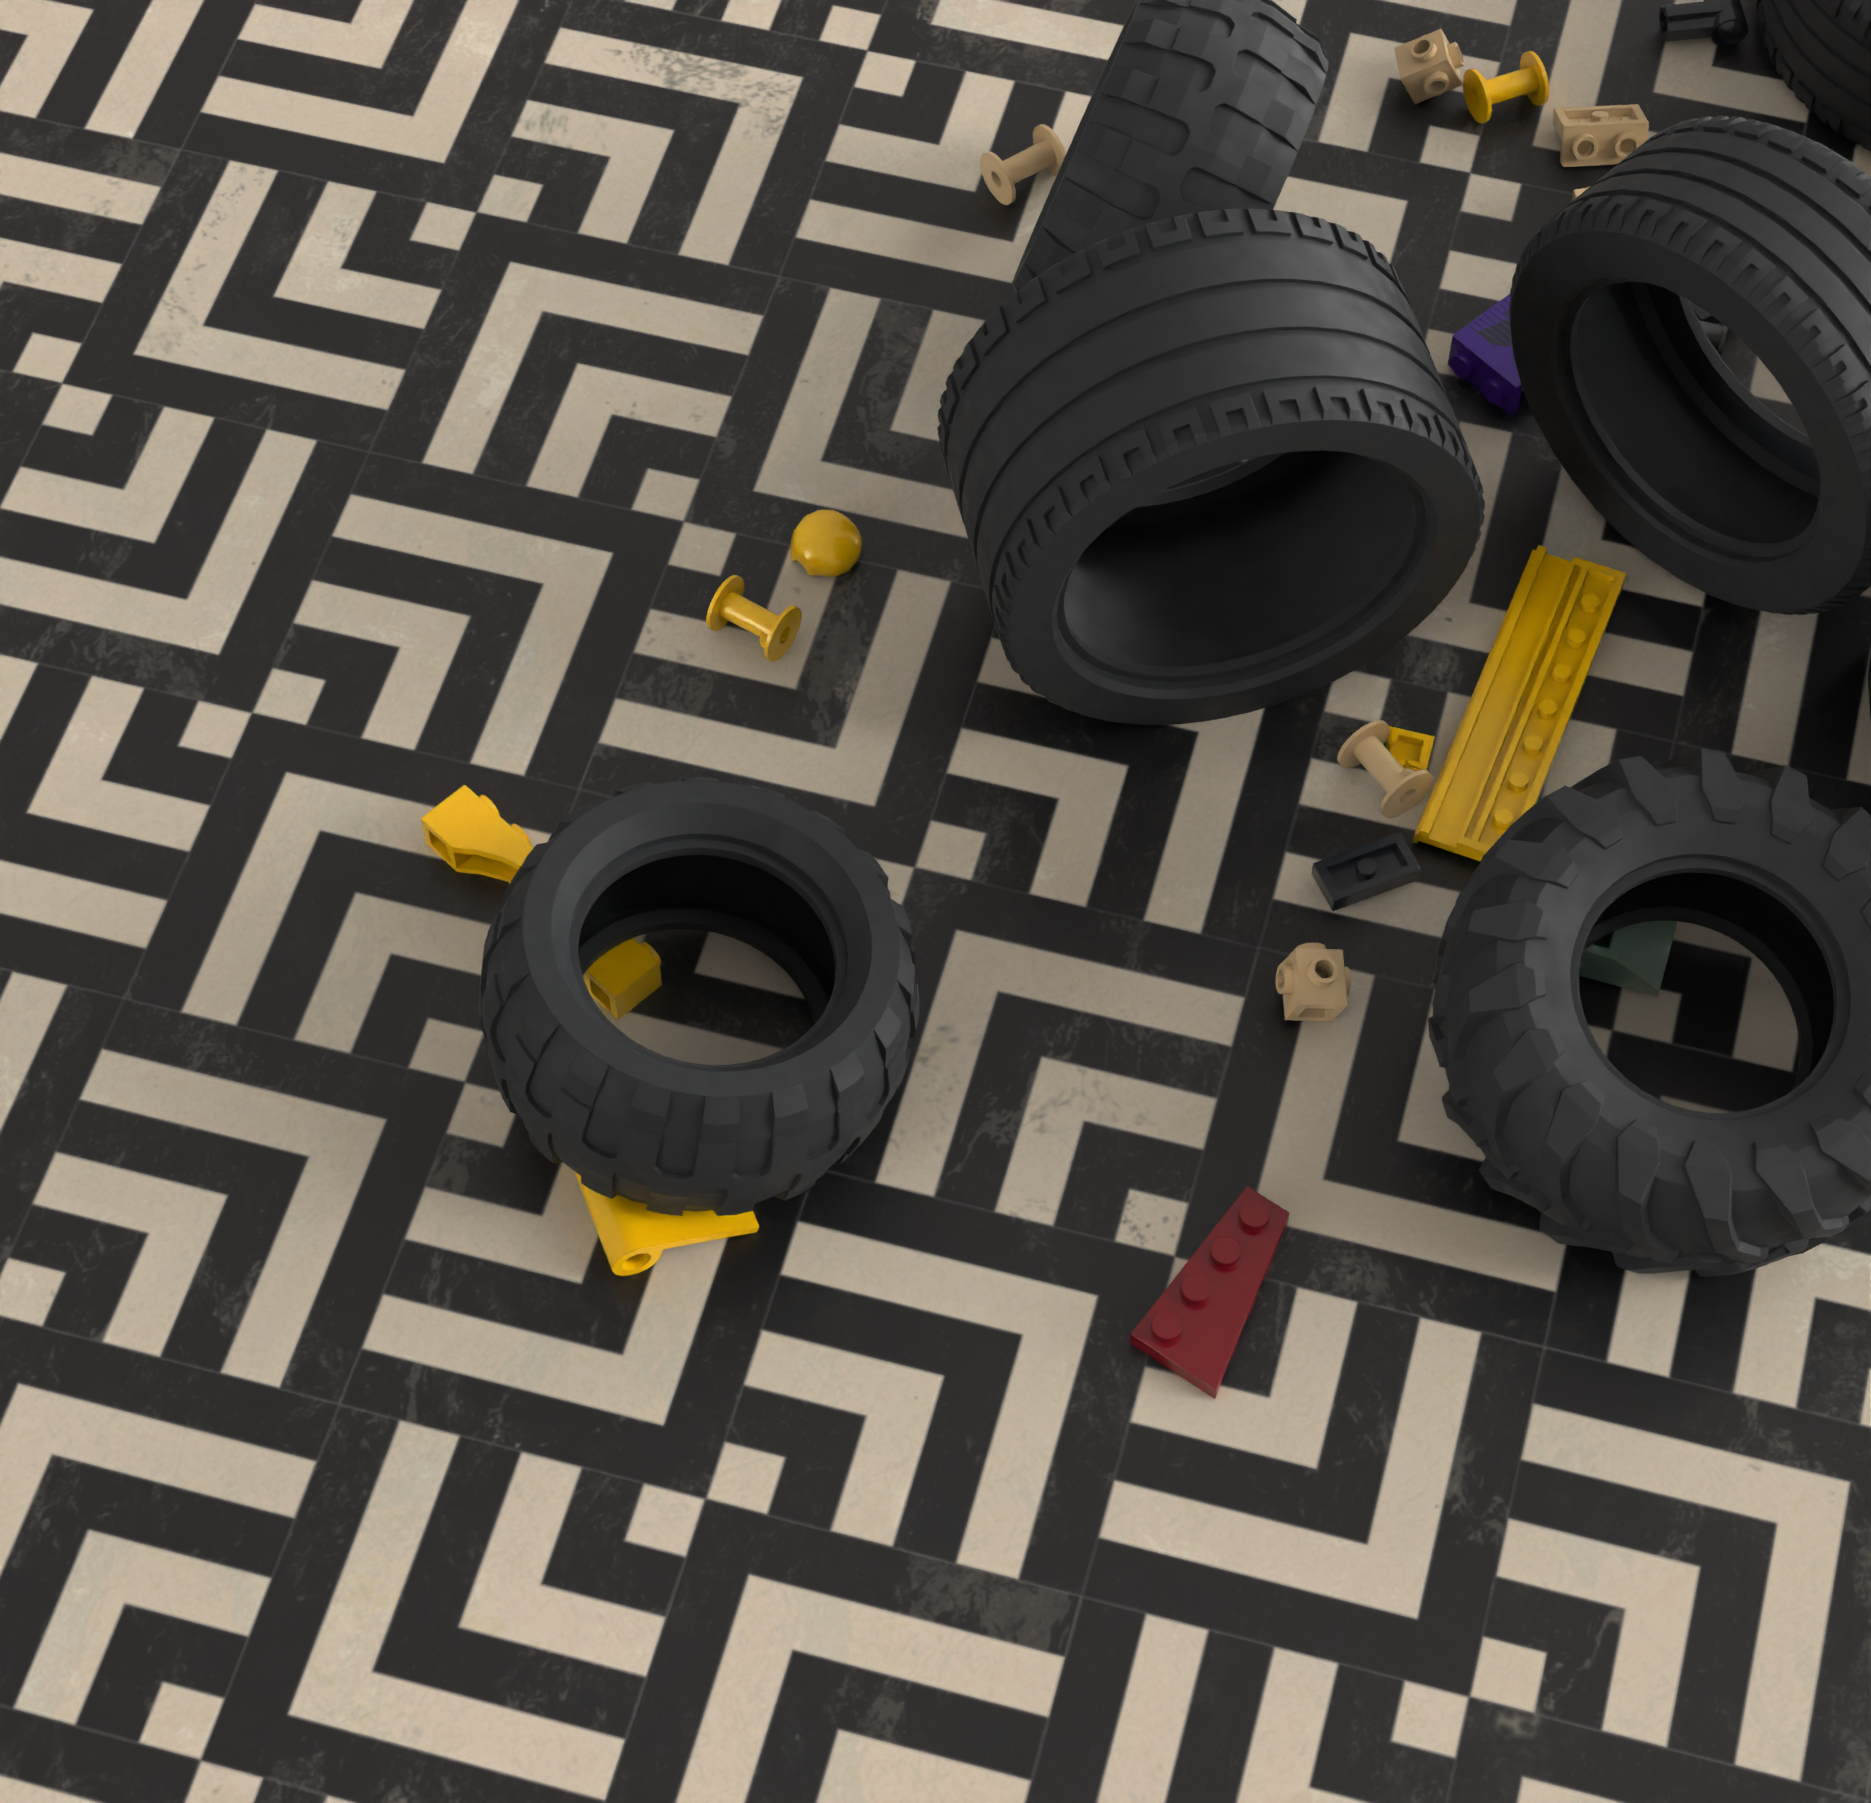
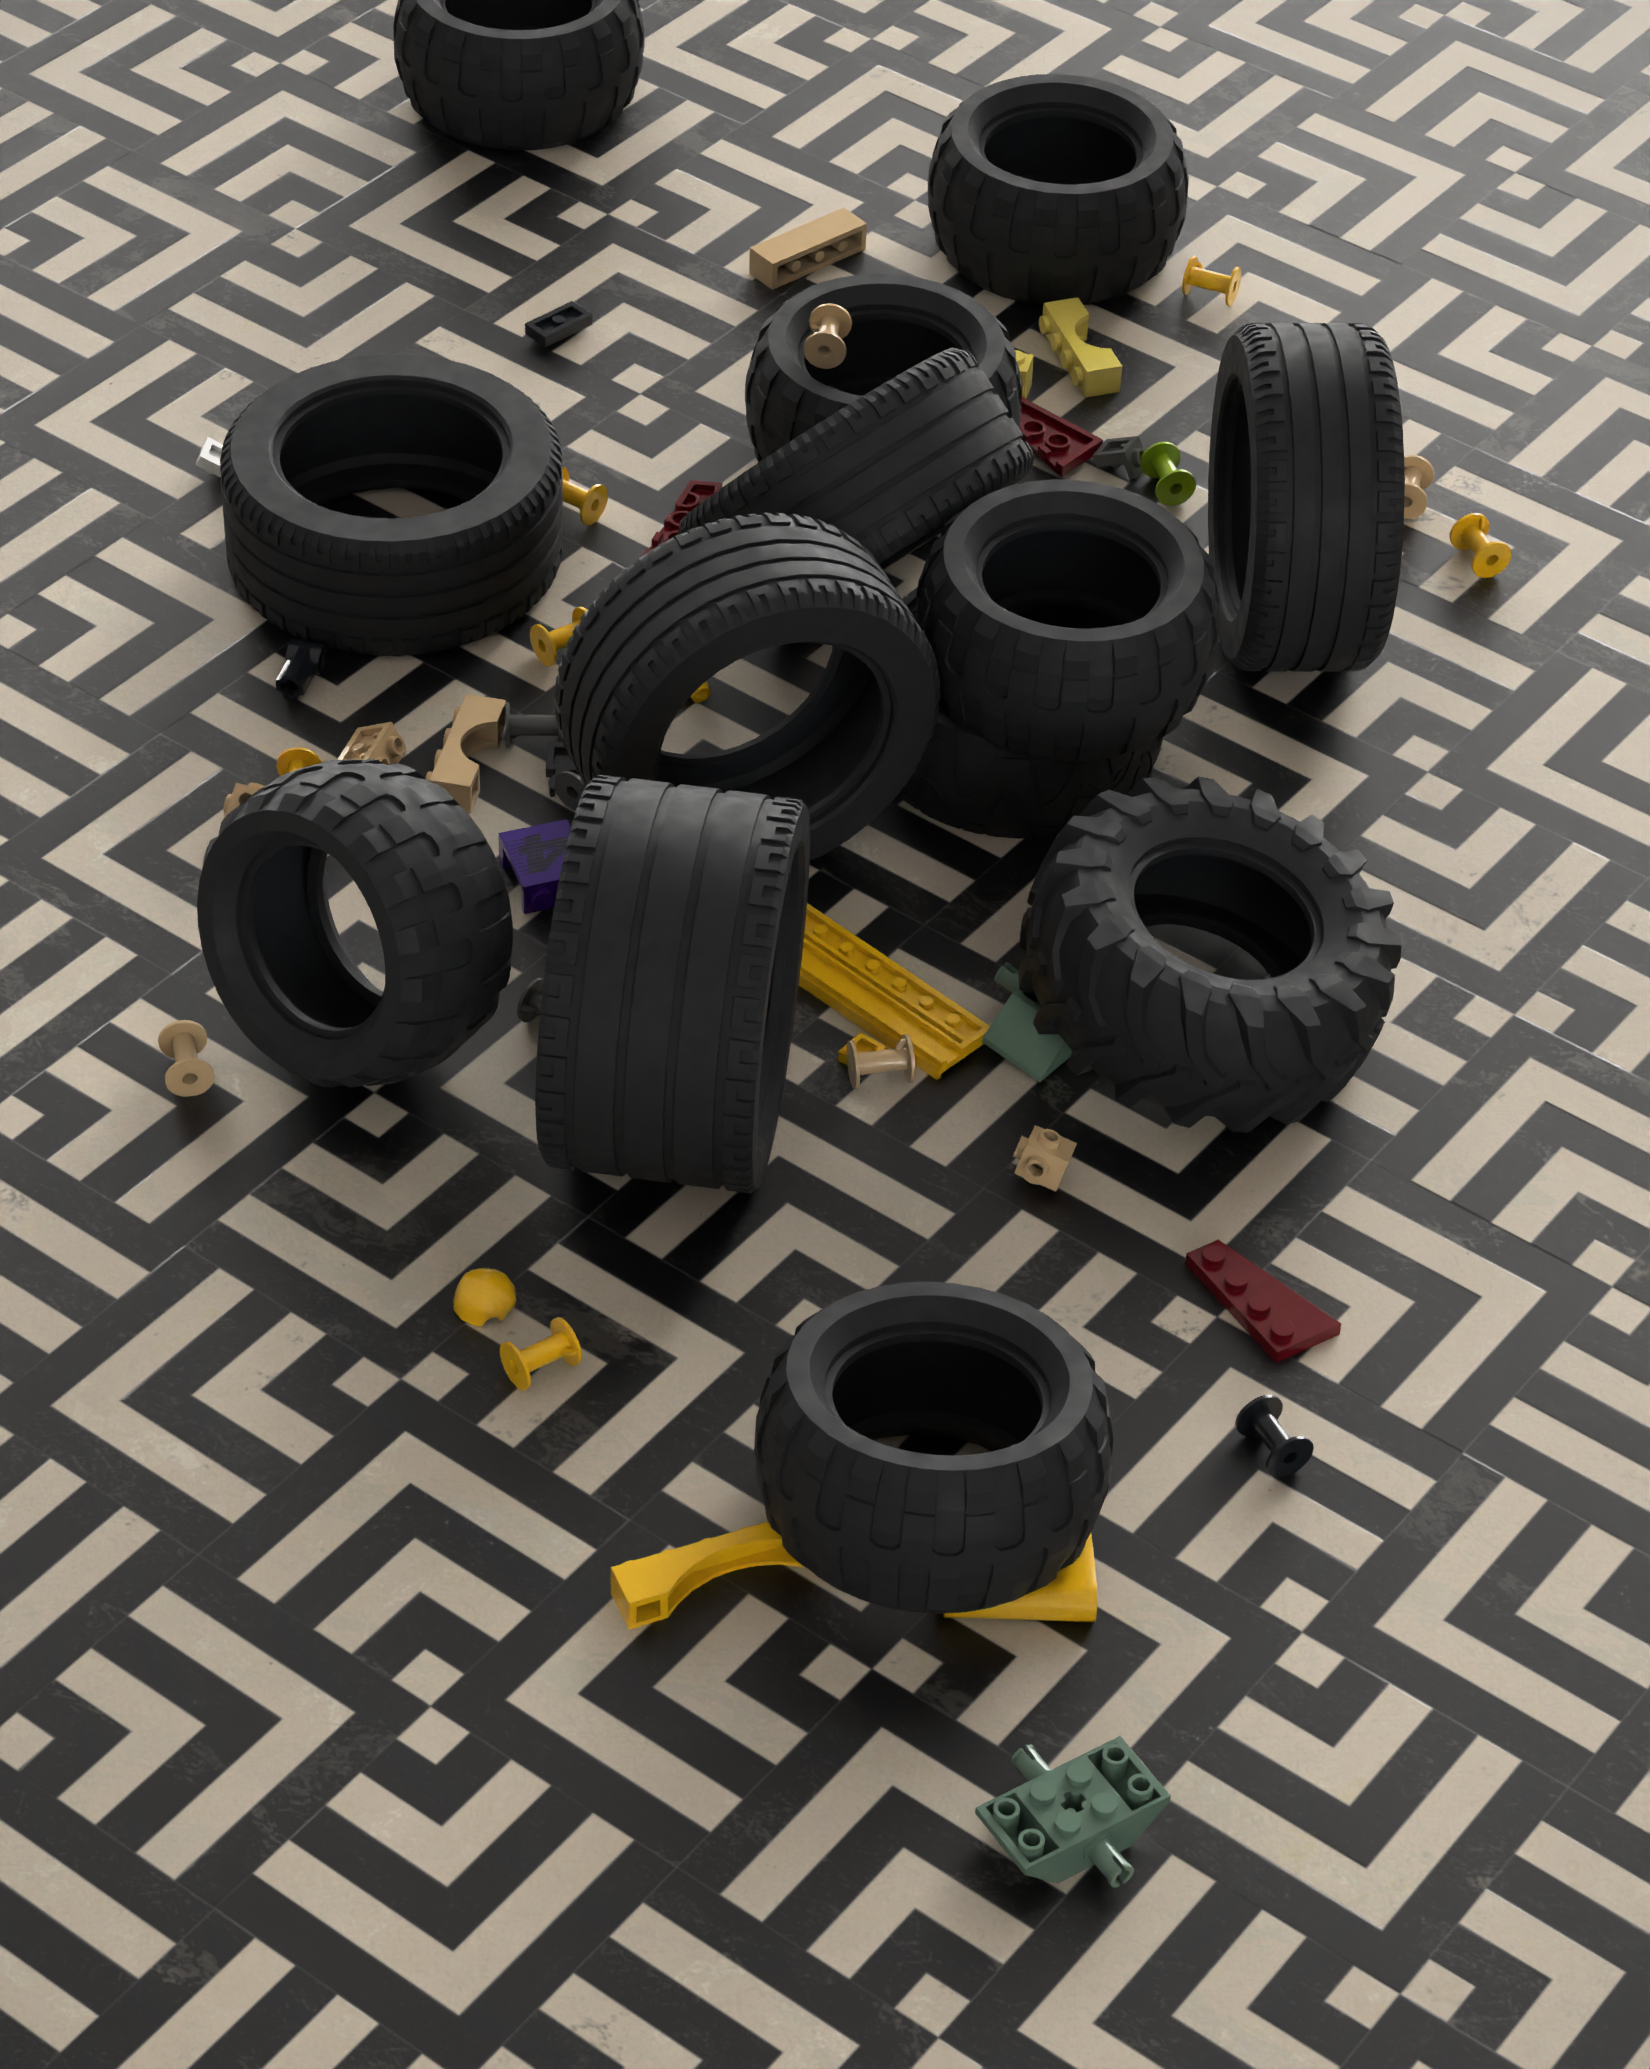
camera: 70 degrees left, 15 degrees down
black plate [1311,832,1422,911] -> none
none -> sand green slope [975,1736,1171,1887]
none -> black piece [1235,1395,1314,1478]

